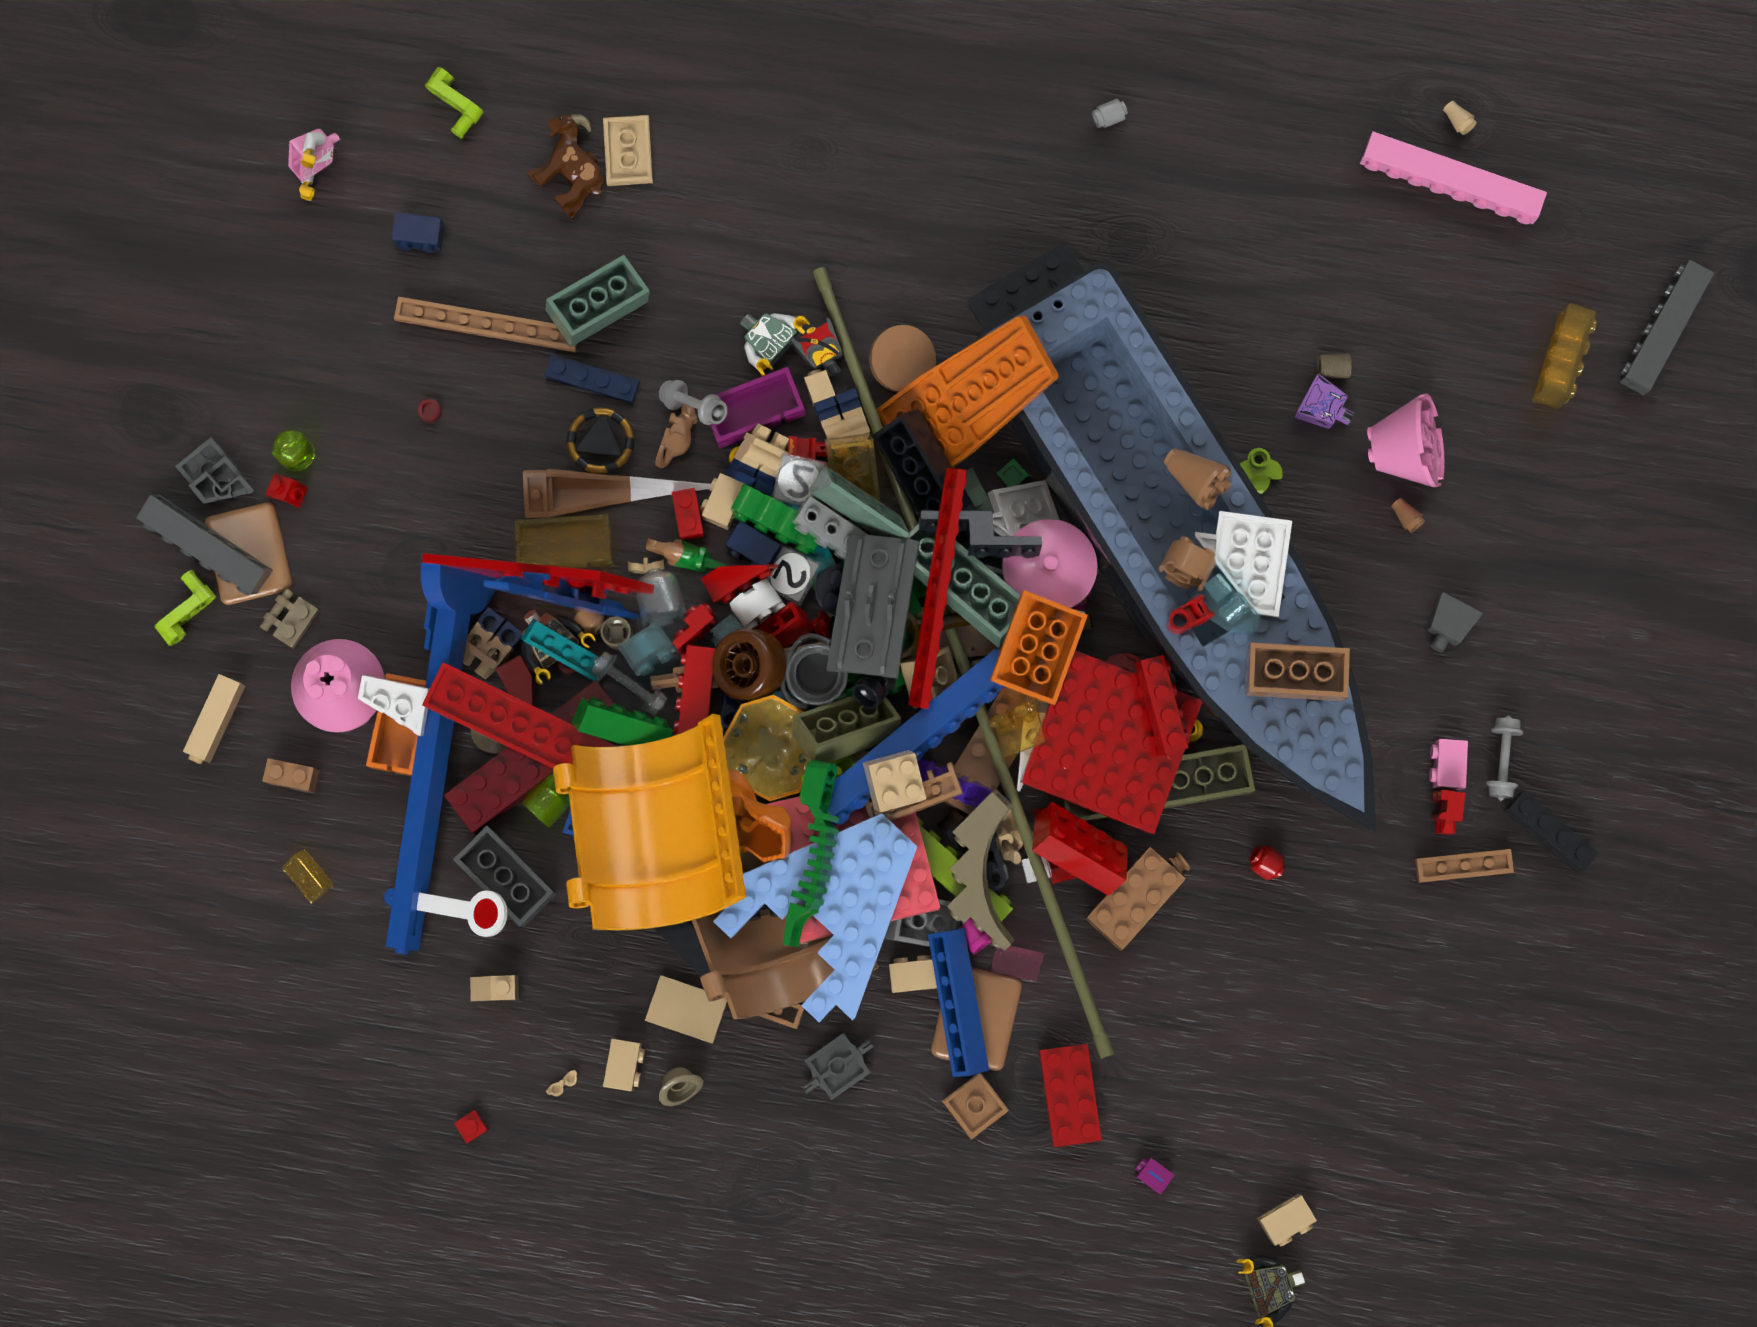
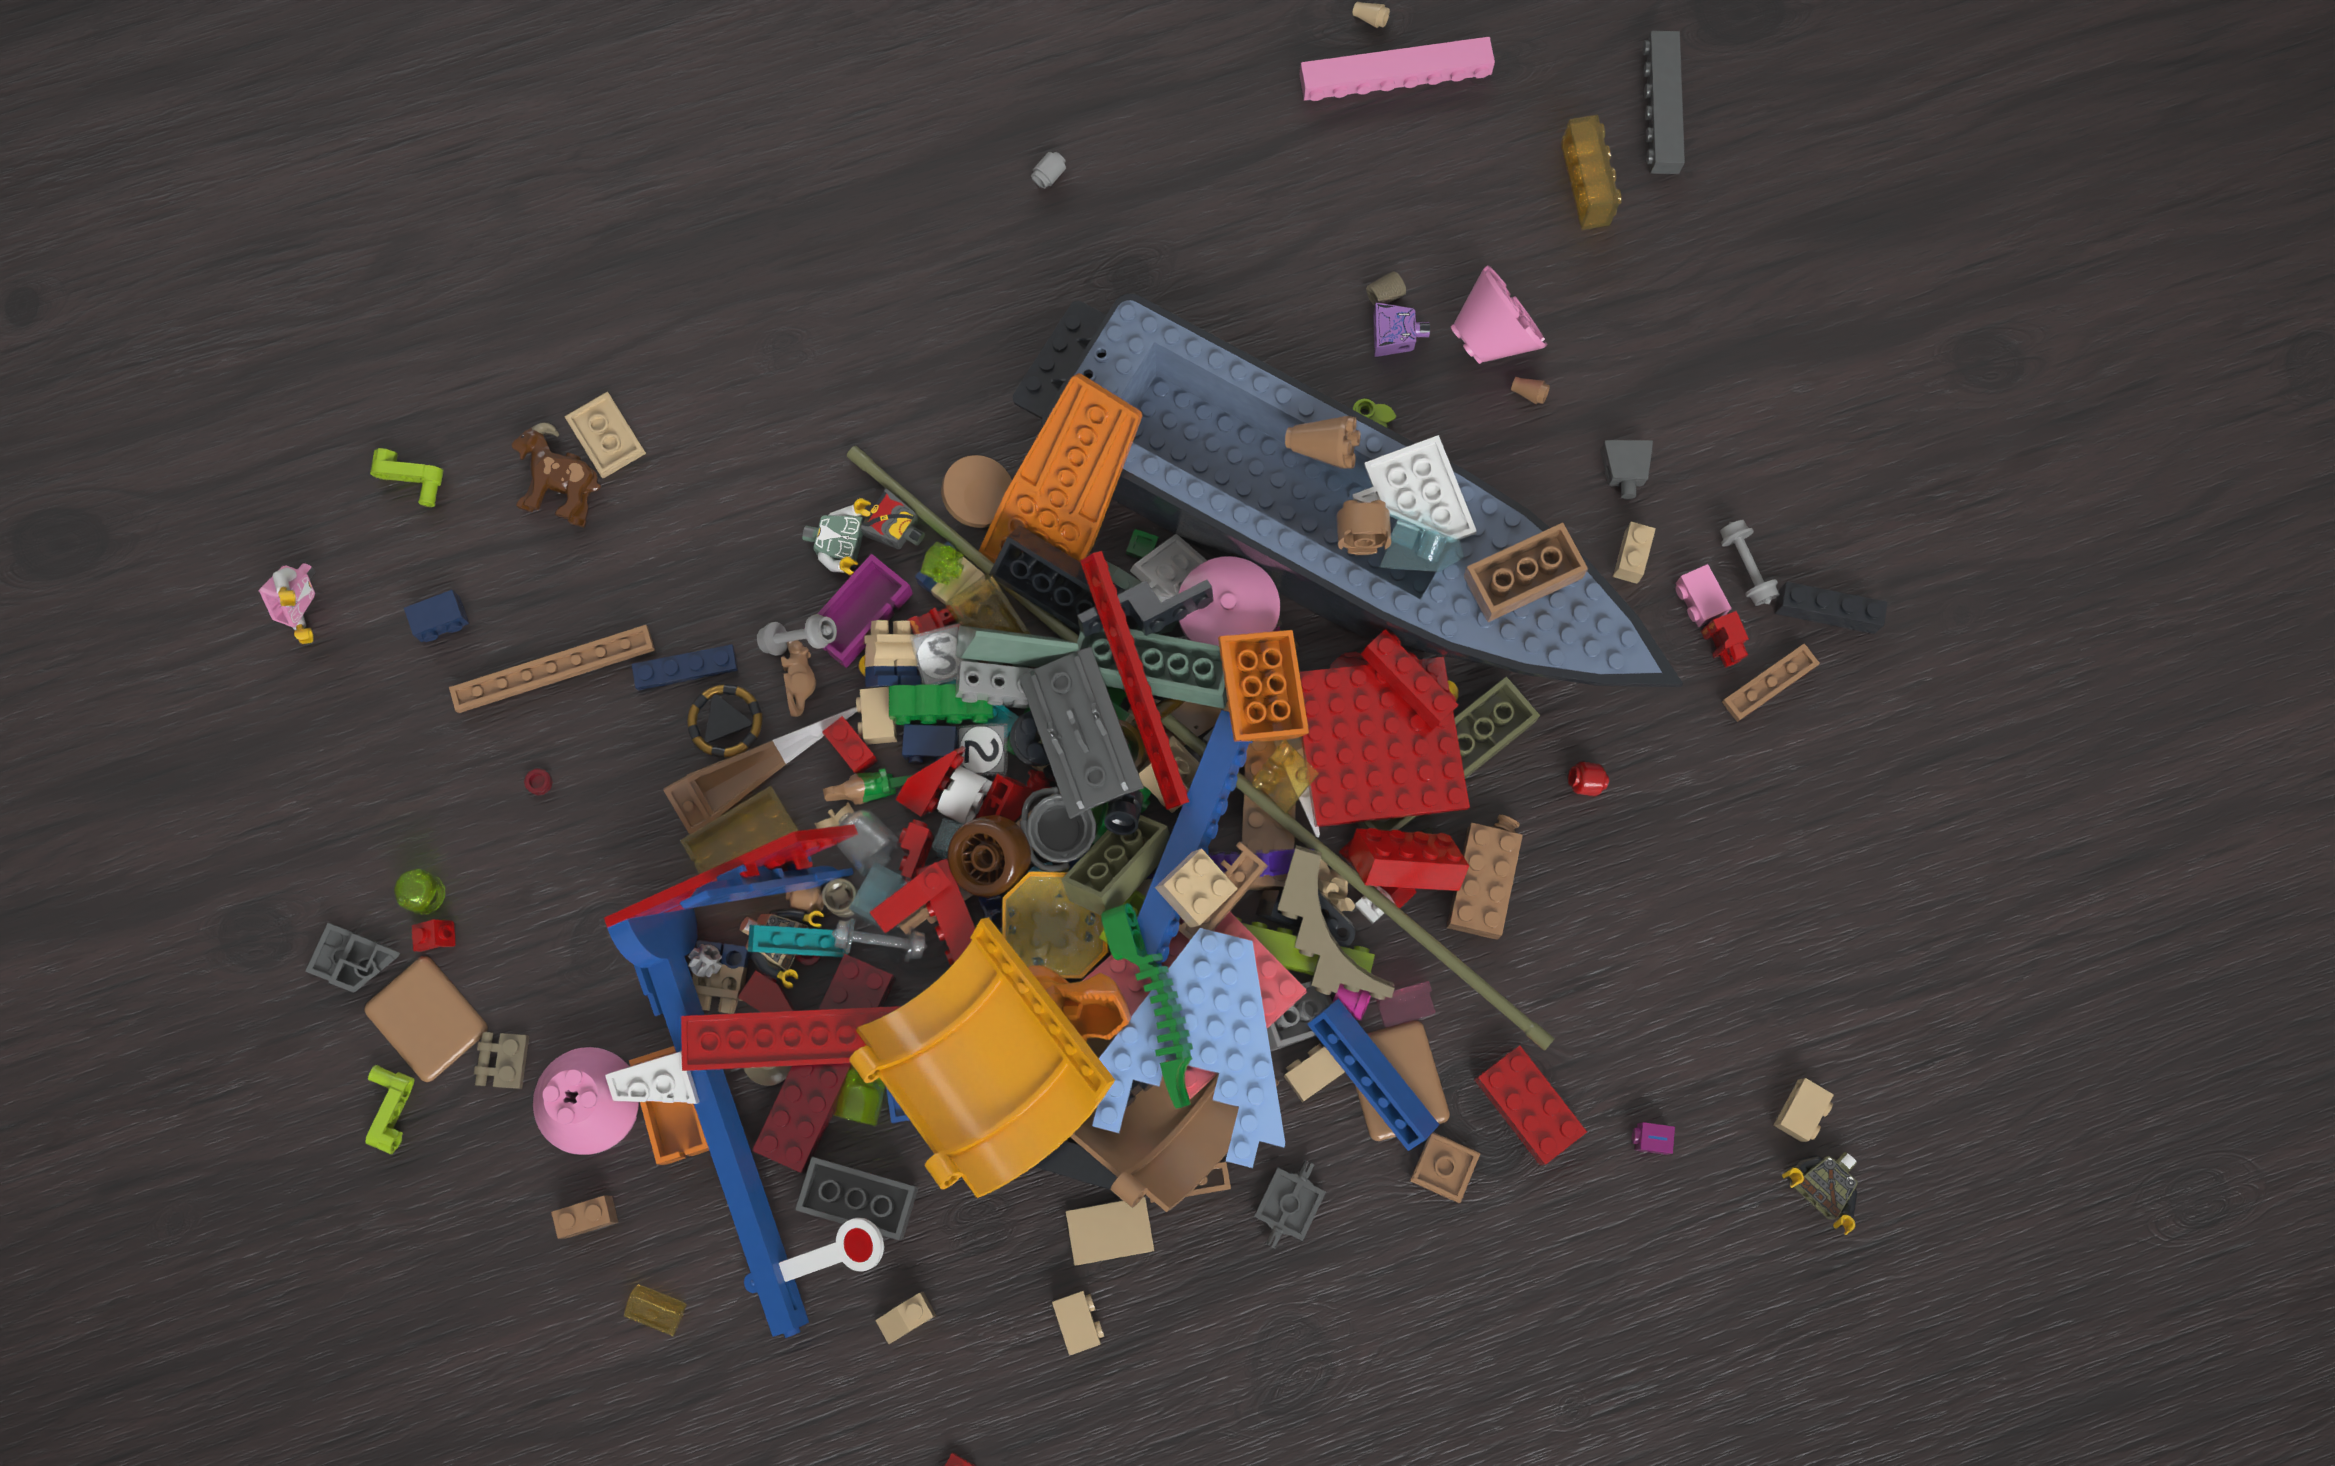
camera: 30 degrees left, 5 degrees down
dark grey brick [136,494,273,595] -> none
tan brick [183,674,245,764] -> none
sand green brick [545,255,650,347] -> none
tan piece [546,1070,578,1097] -> none
green brick [571,697,673,746] -> none
dark tan hat [659,1067,704,1106] -> none
tan brick [804,369,836,407] -> none
red piece [1166,594,1215,635] -> none
none -> light grey gear [688,944,722,978]
none -> red slope [869,862,952,933]
none -> clear neon green brick [920,542,964,585]
none -> tan brick [1613,522,1656,584]

